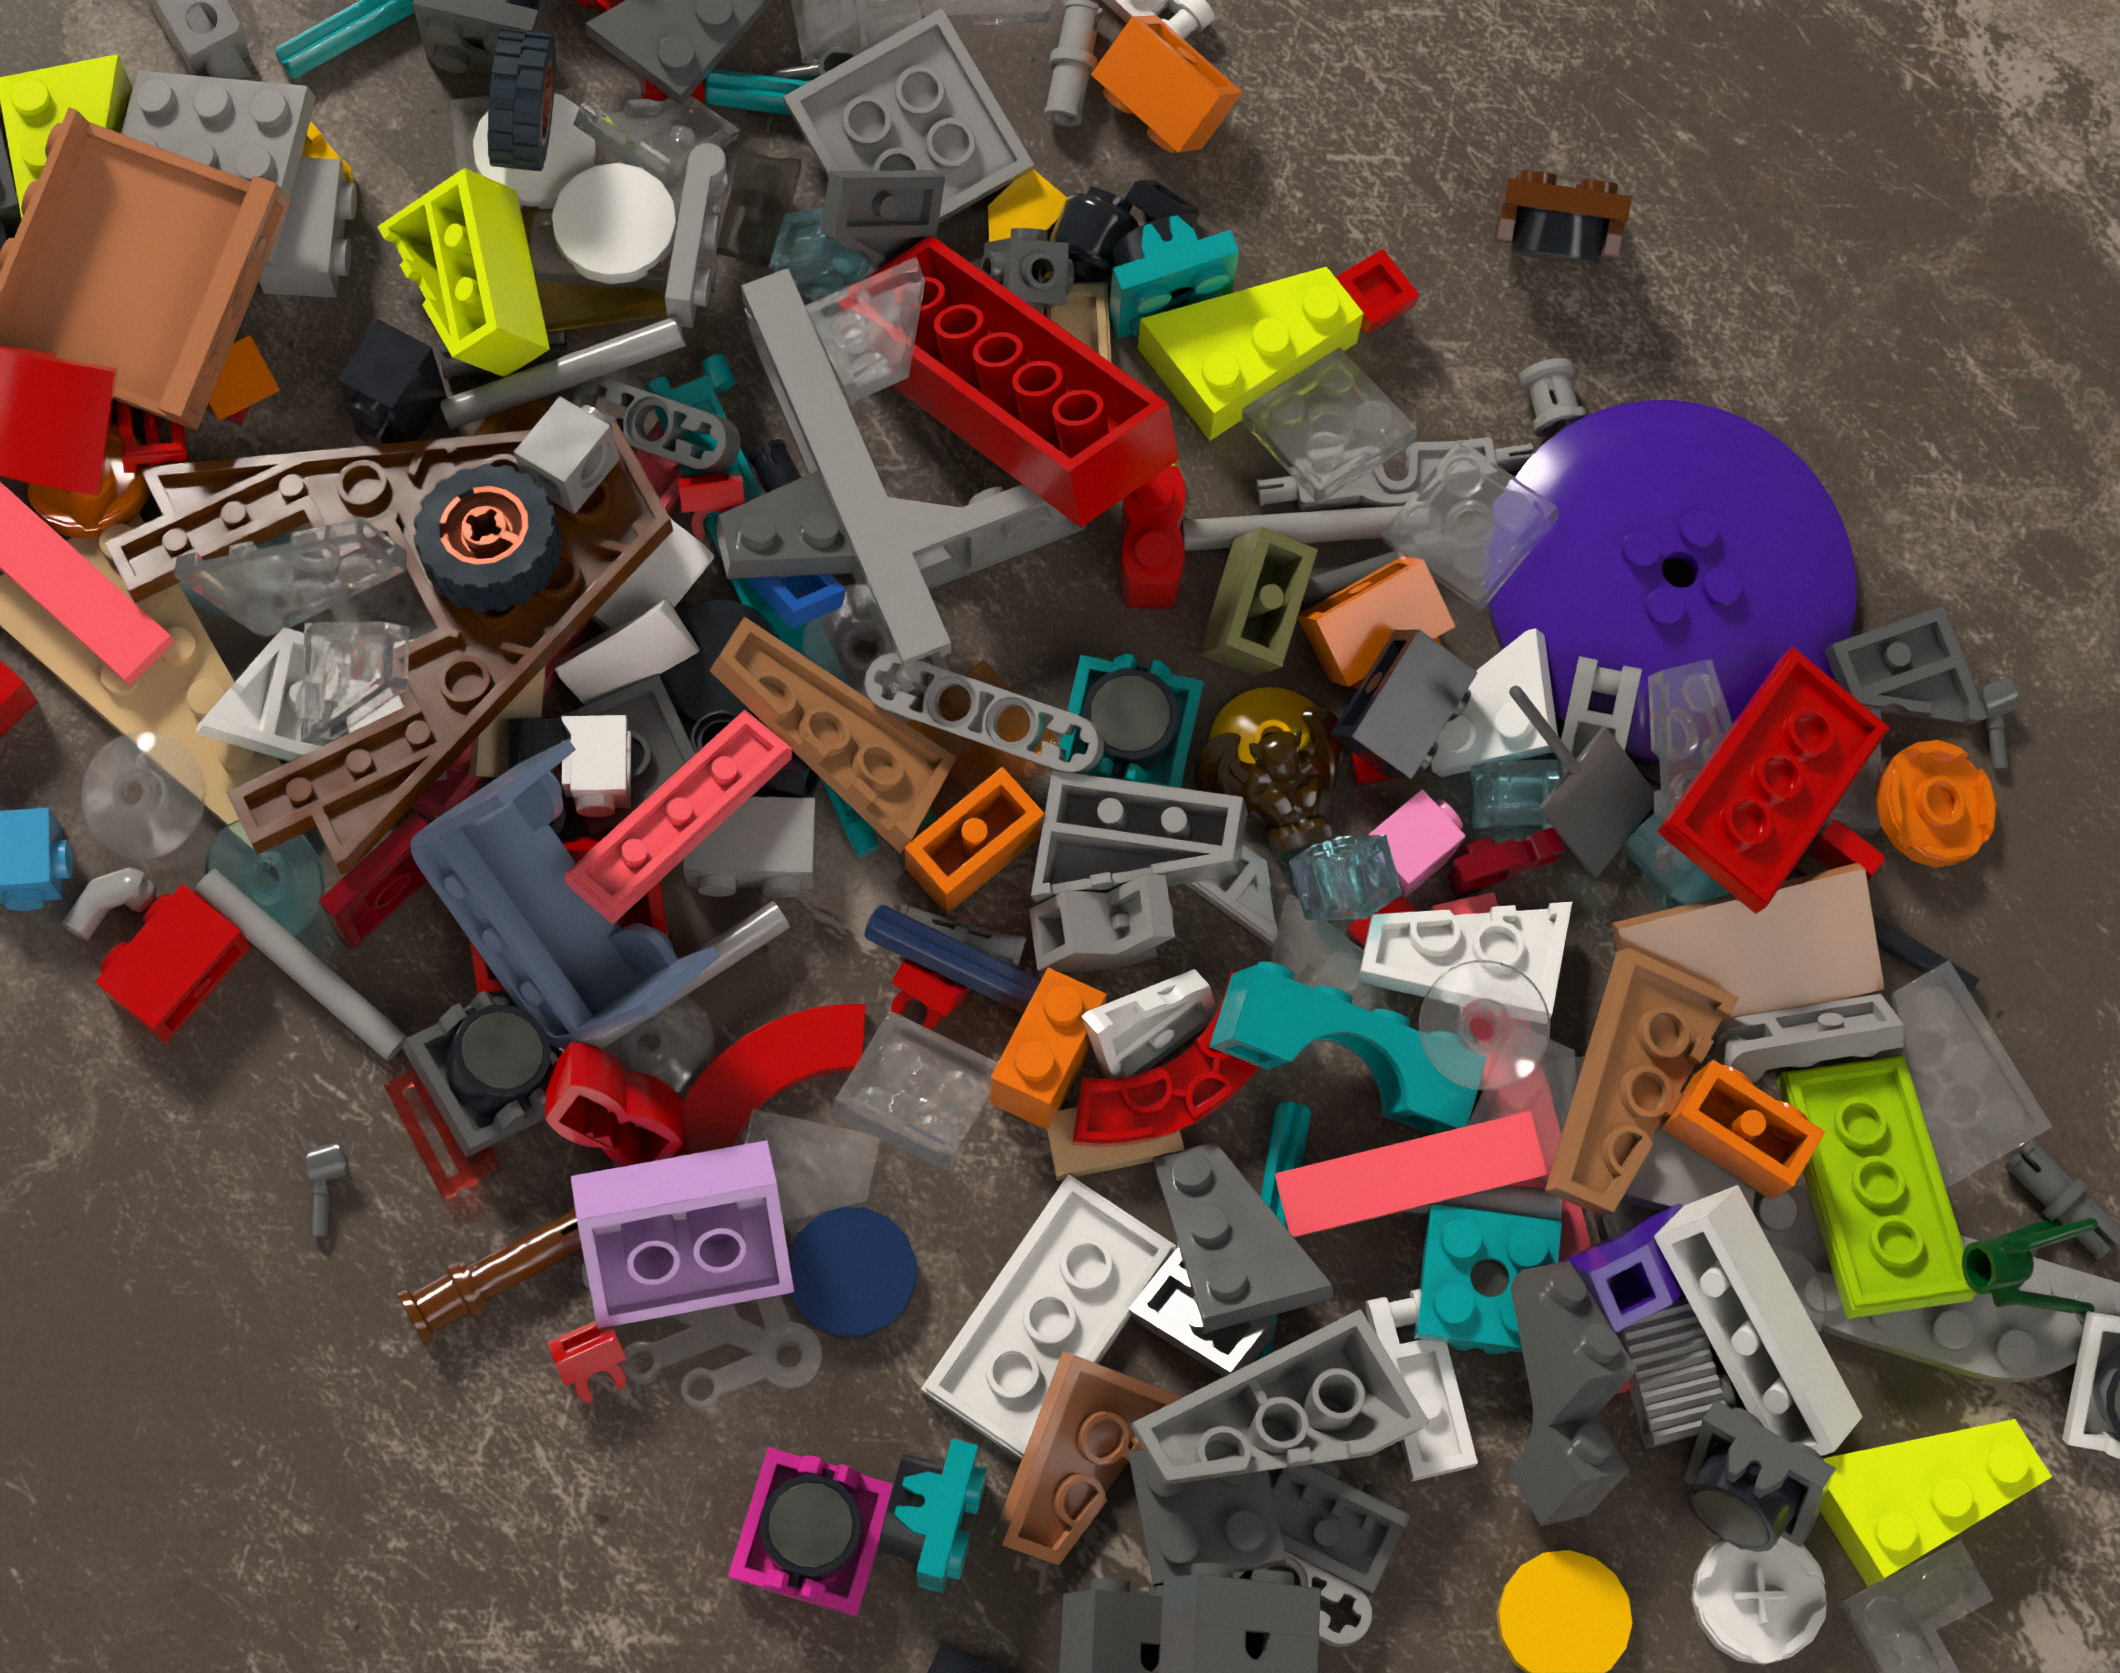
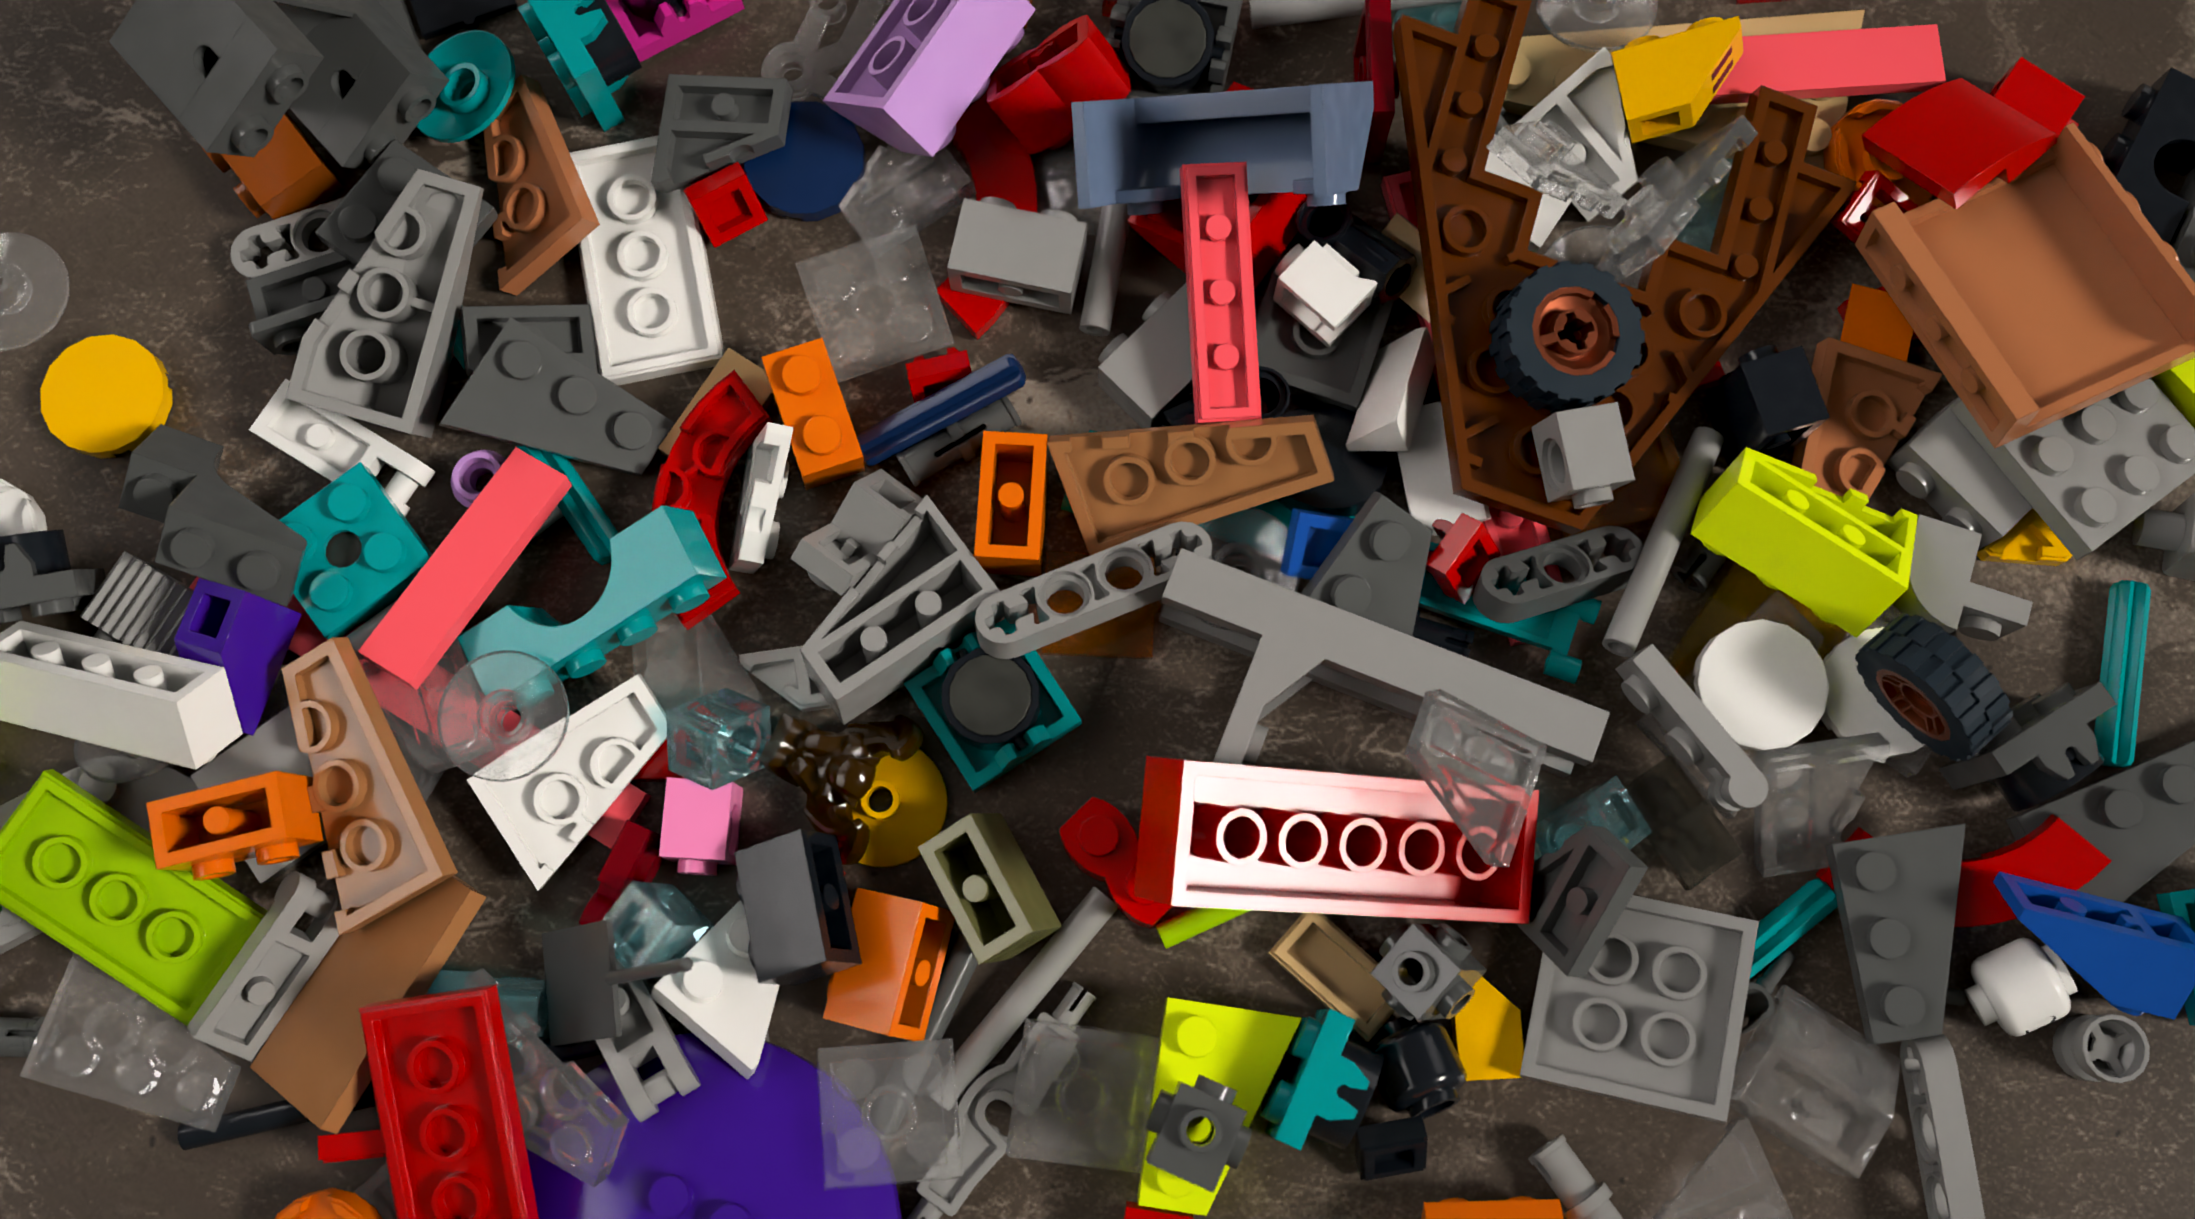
camera: 140 degrees right, 5 degrees up
none -> teal dish [417,30,515,143]
none -> lavender plate [451,450,506,508]
none -> dark grey wing [651,74,793,193]
none -> red tile [683,161,768,248]
none -> light grey brick [947,197,1087,315]
none -> dark grey brick [1145,1074,1252,1193]
none -> yellow slope [1611,16,1743,143]
none -> nougat wing [1791,337,1943,499]
none -> light grey brick [1891,514,2033,641]

